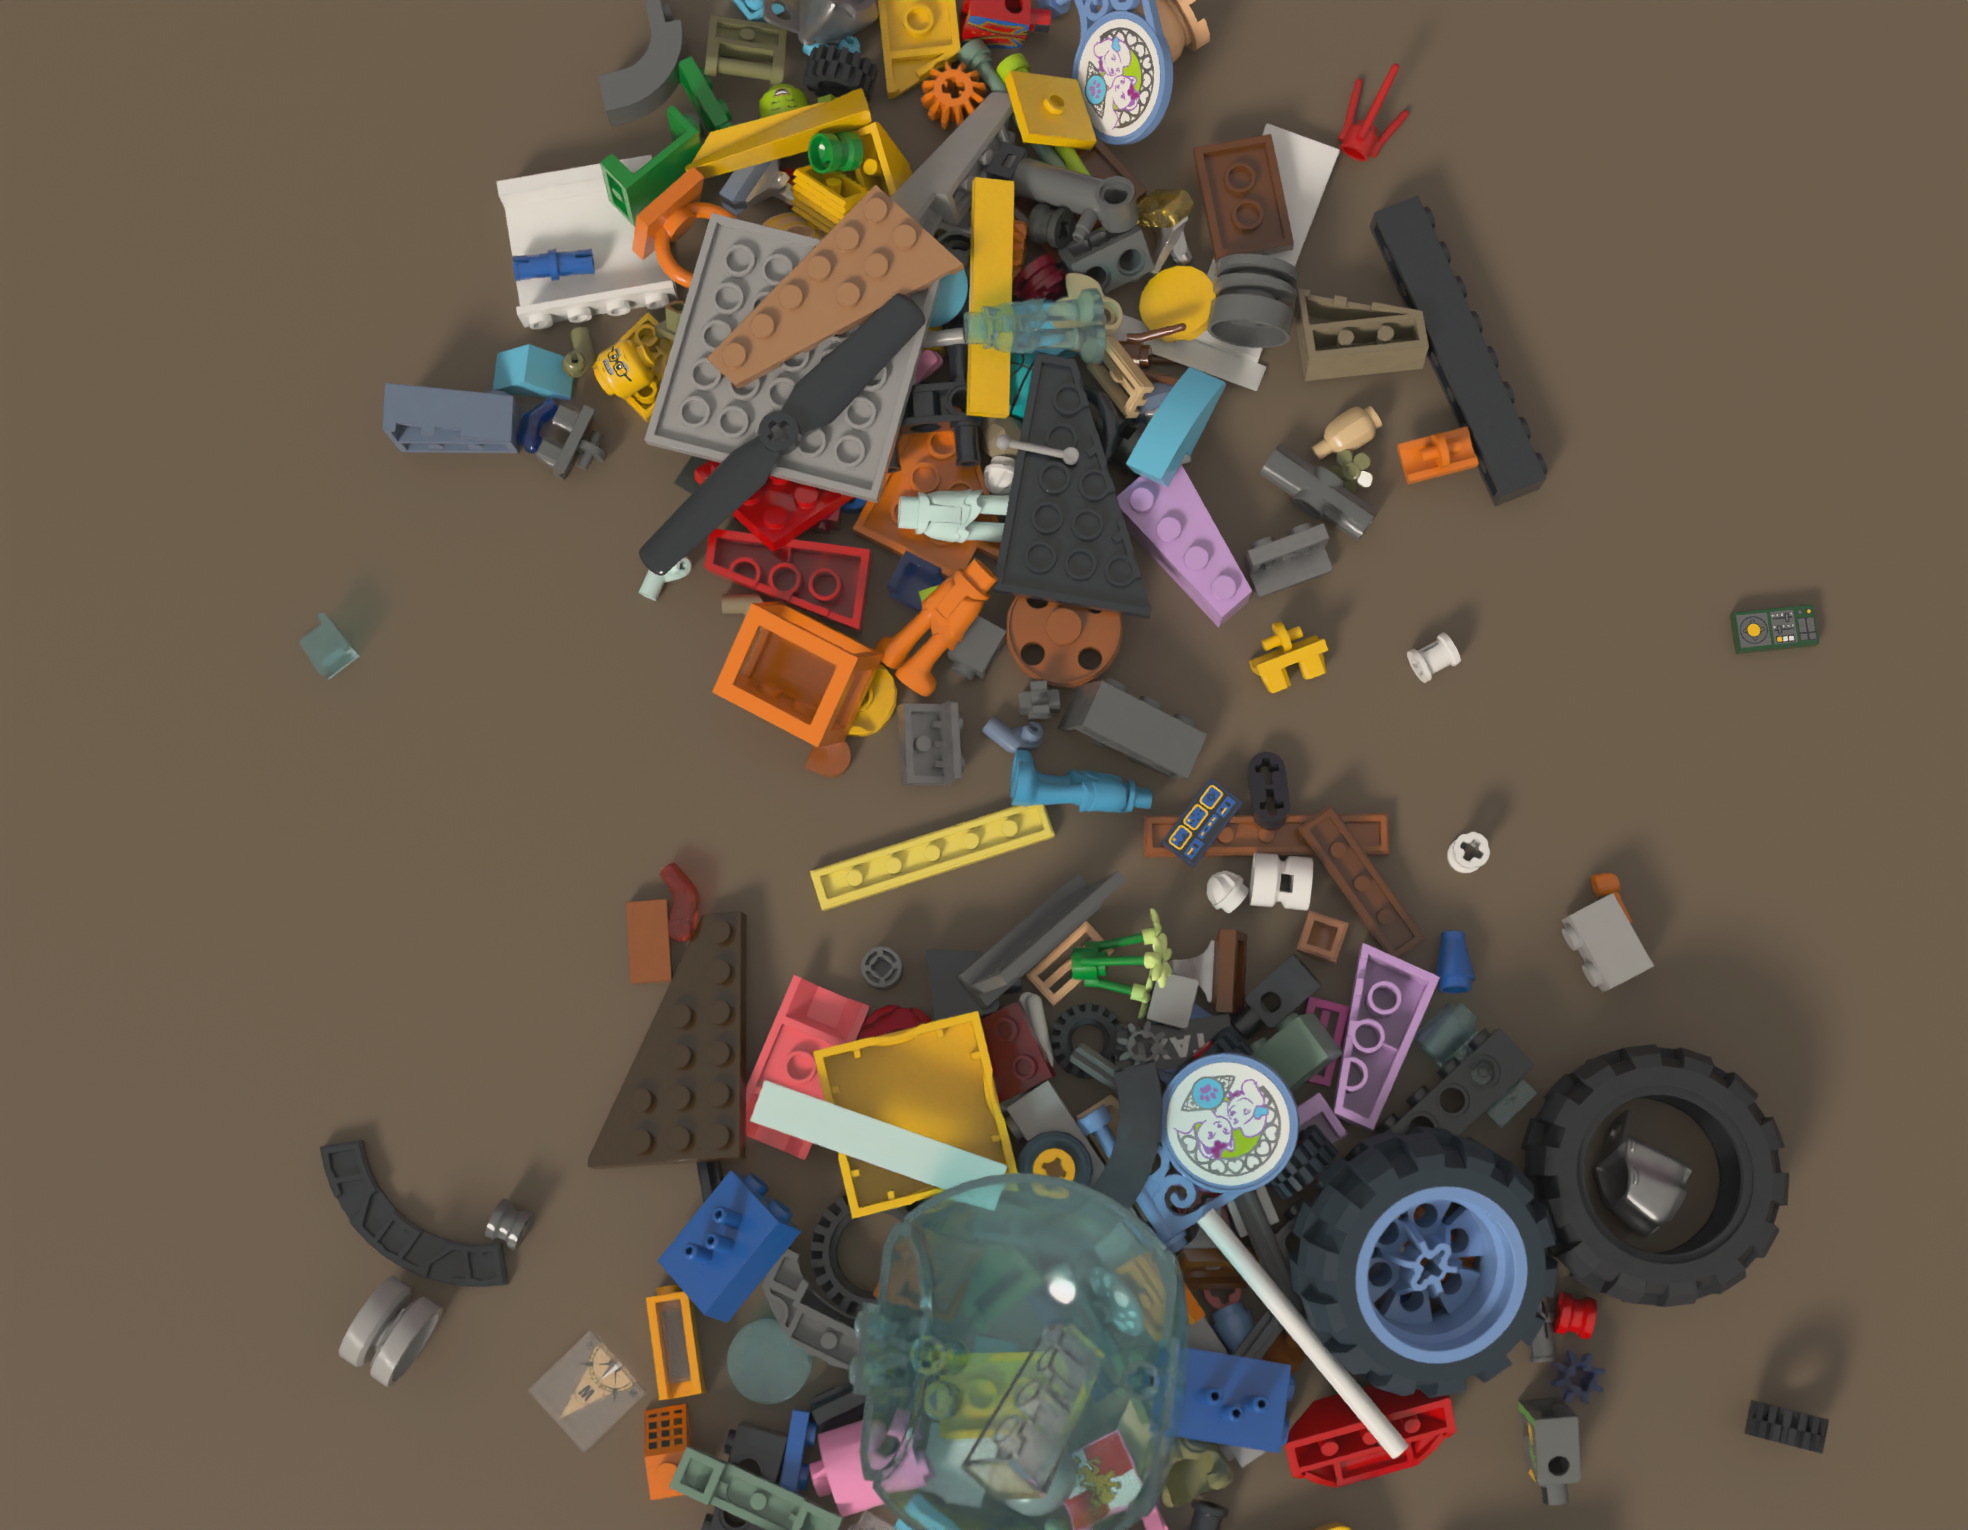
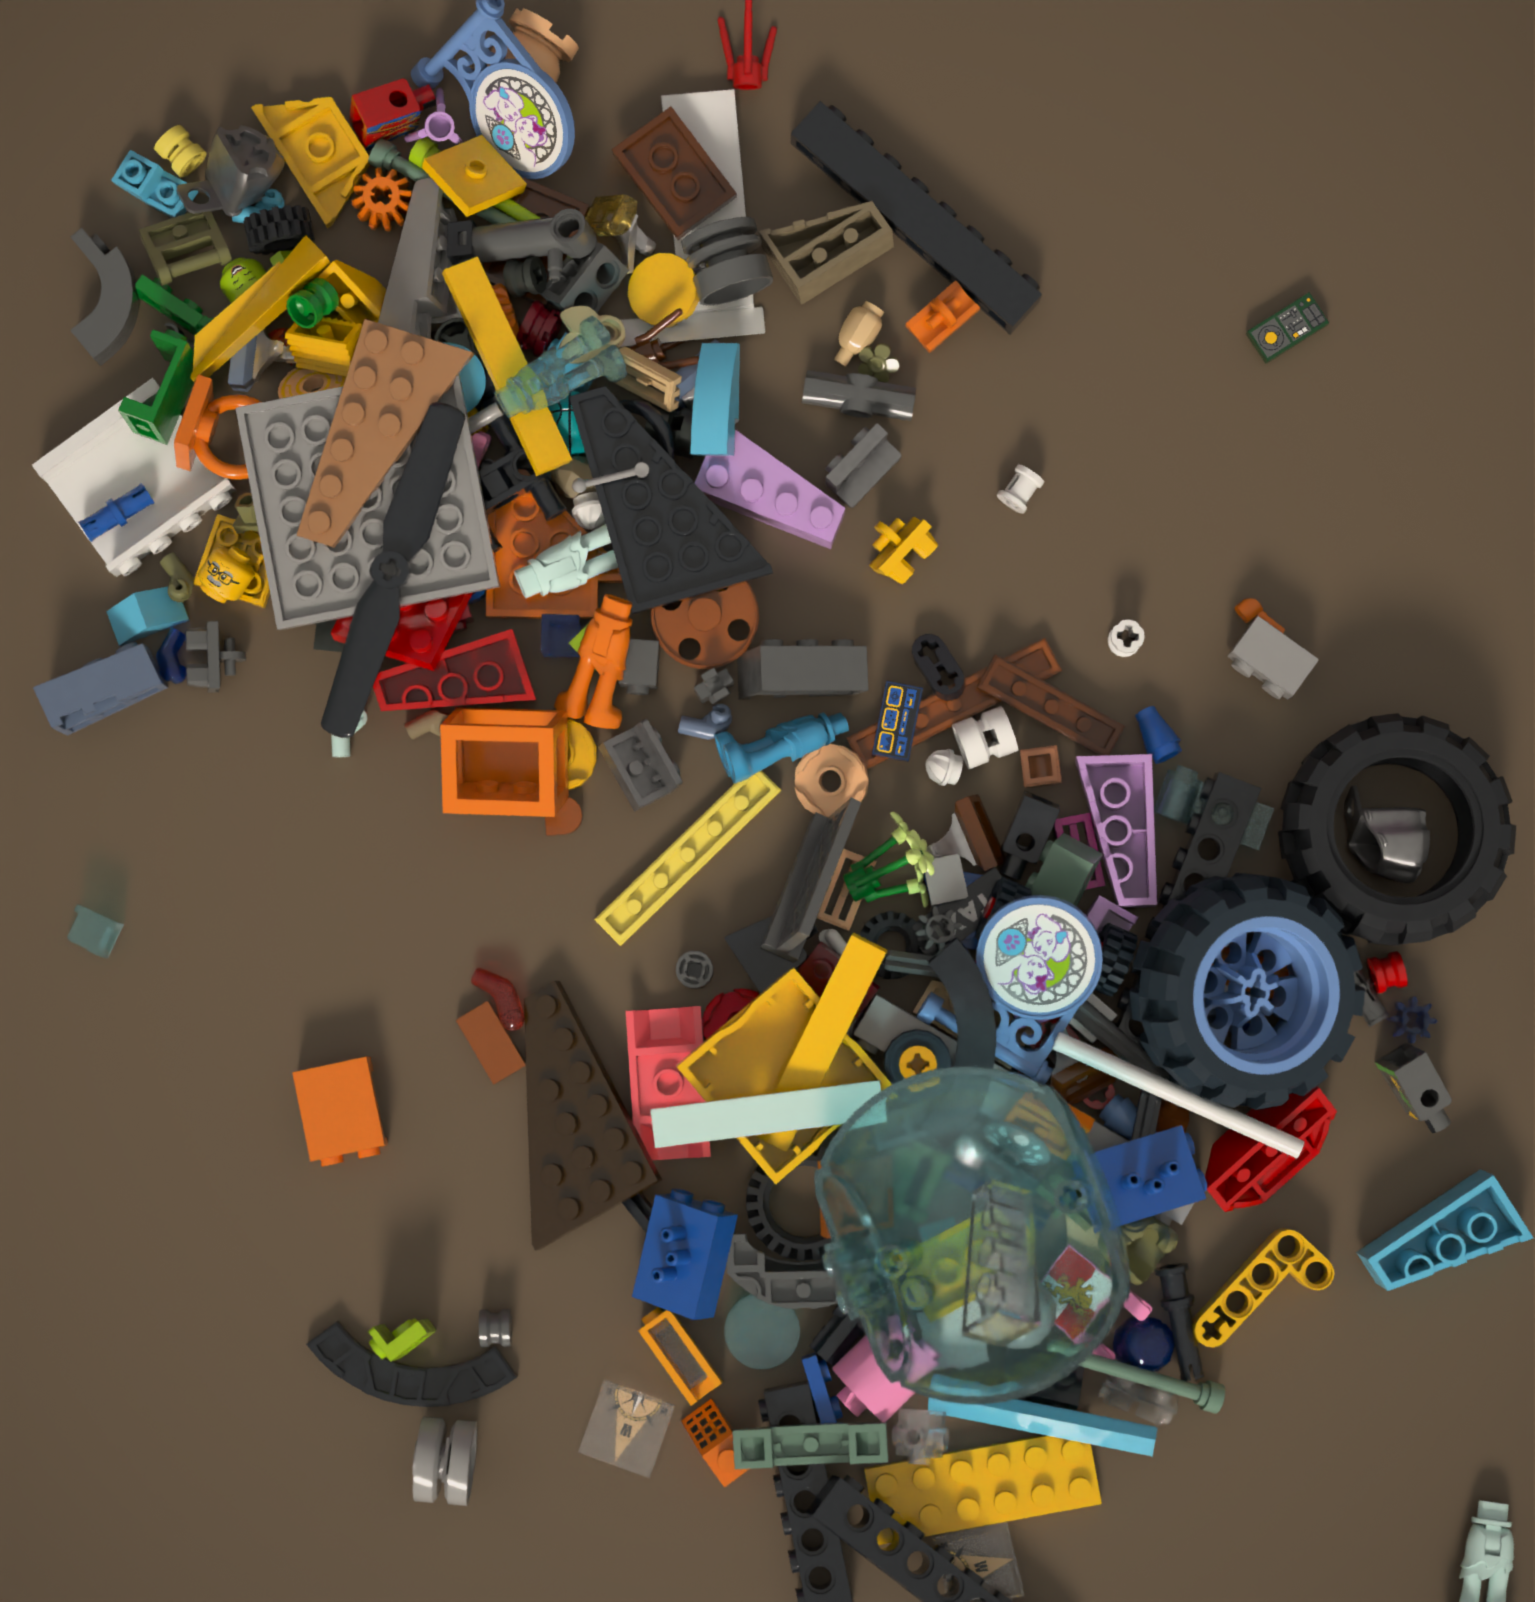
camera: 30 degrees left, 5 degrees up
none -> orange panel [292,1056,388,1167]
none -> lime bracket [368,1318,437,1362]
none -> lavender plant [404,88,463,145]
none -> yellow tile [753,933,888,1153]
none -> light nougat tile [794,744,869,817]

